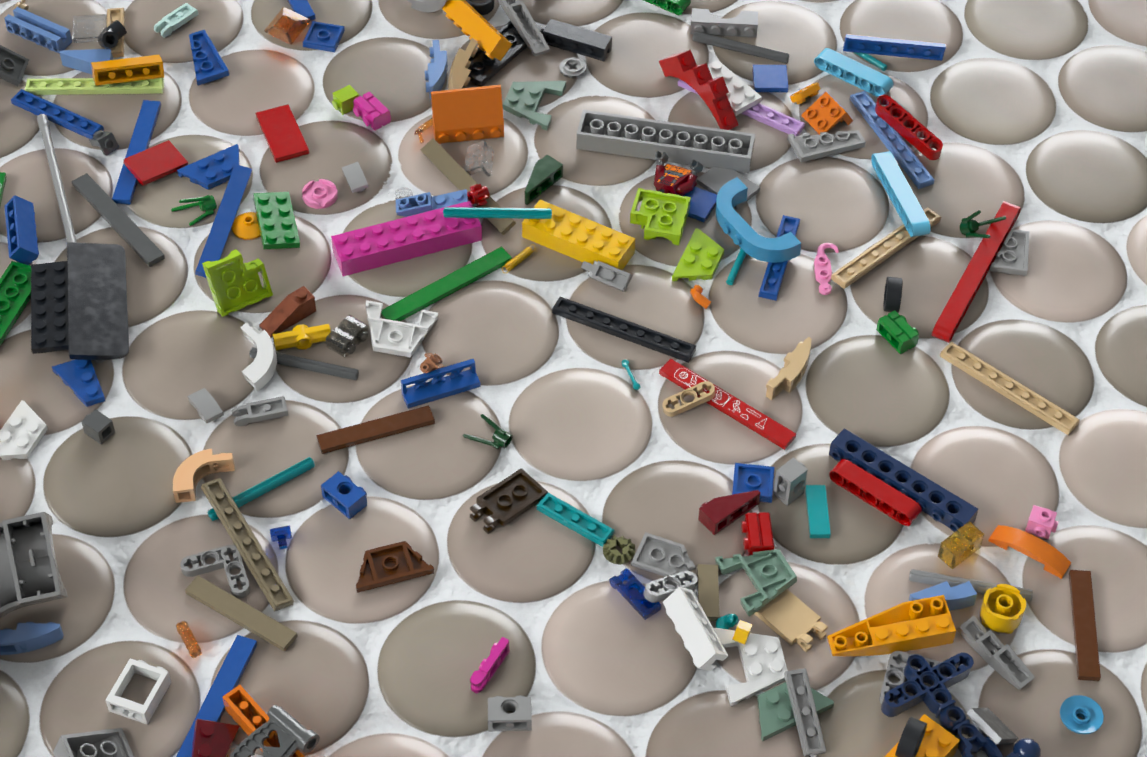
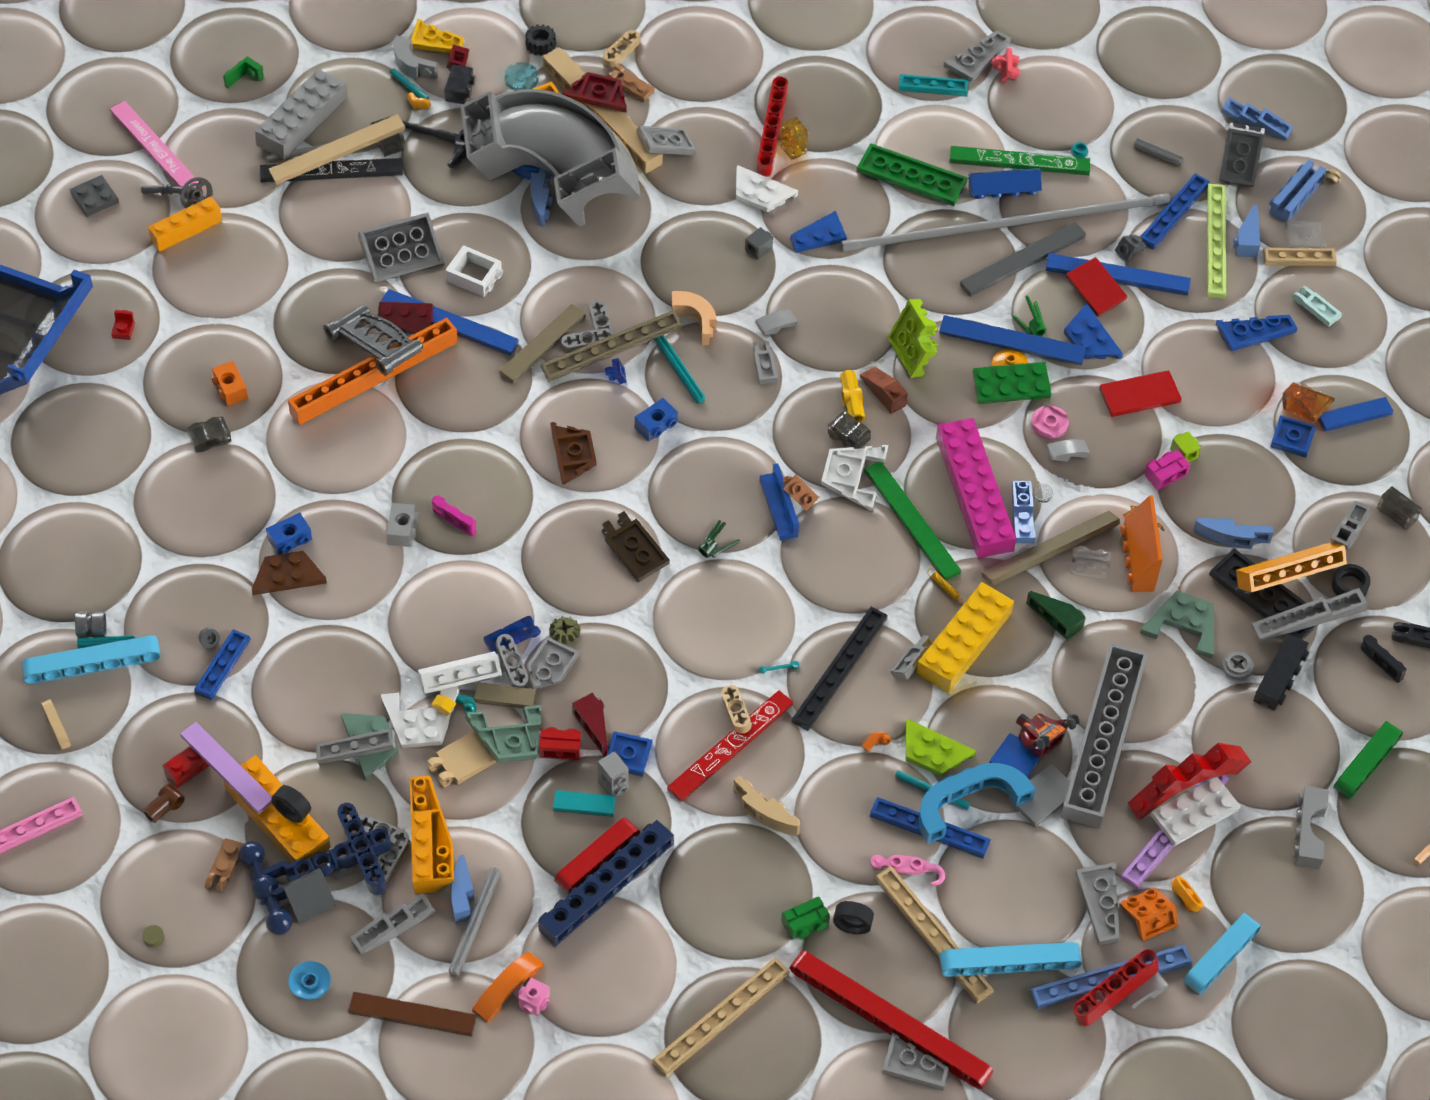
camera: 95 degrees right, 5 degrees up
black slope [31,242,129,360] -> none
light orange brick [91,55,164,86] -> none
black cylinder [98,20,127,49] -> none
clear orange axle [176,621,202,658] -> none
white arch [241,323,277,391] -> none
dark grey axle [249,347,359,380] -> none
reddish brown tile [316,405,435,454] -> none
teal axle [443,207,552,219] -> none
tan slope [448,38,478,90] -> none
red gear [467,184,490,207] -> none
teal tile [537,493,615,547] -> none
lime piece [630,188,691,245] -> none
dark grey axle [693,31,790,63] -> none
tile [752,65,789,92] -> none
blue tile [843,34,946,61] -> none
teal bar [853,52,887,71] -> none
clear yellow brick [938,521,984,569] -> none
dark green plant [960,210,1006,238] -> none
yellow brick [980,584,1026,634] -> none

